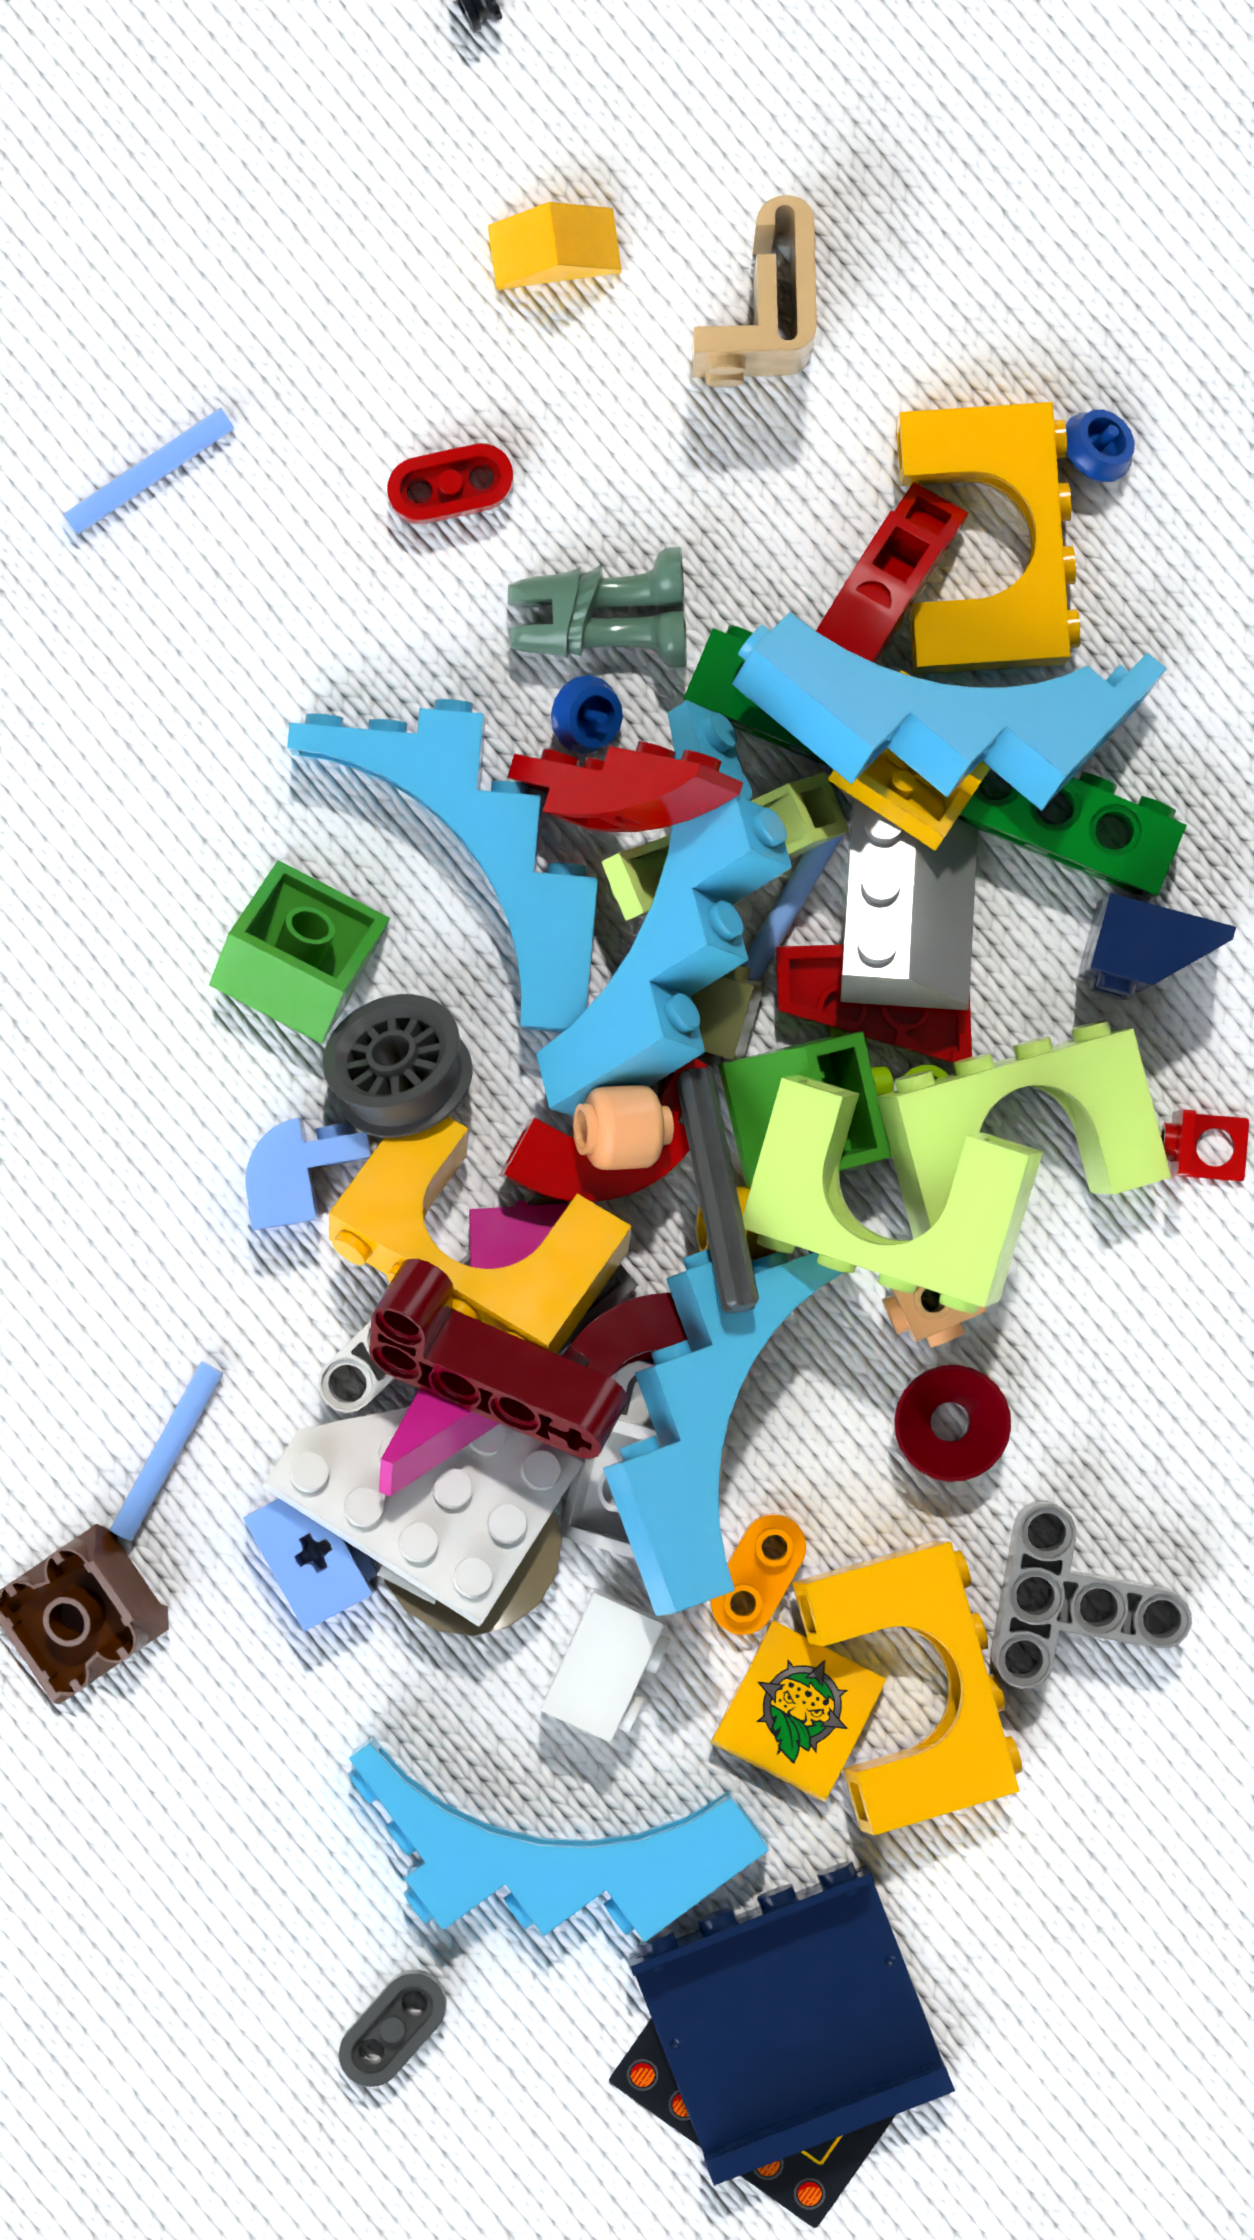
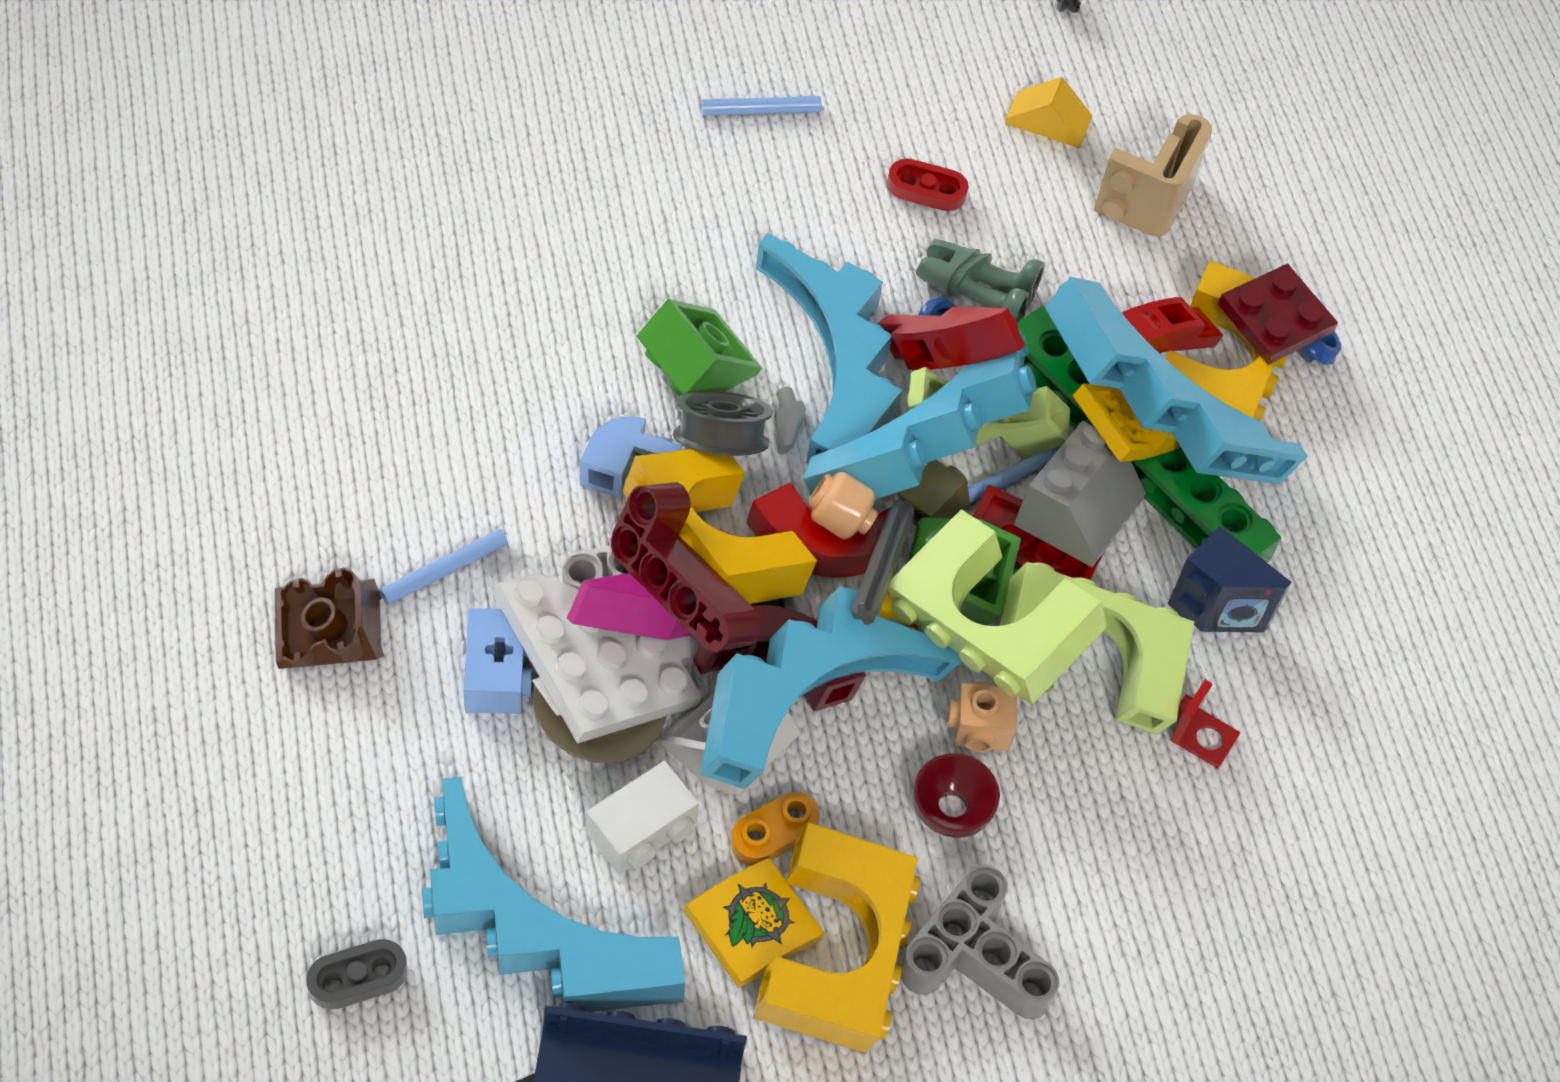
camera: 20 degrees right, 30 degrees down
none -> light grey bar [775,387,806,455]
none -> dark red plate [1218,263,1338,365]

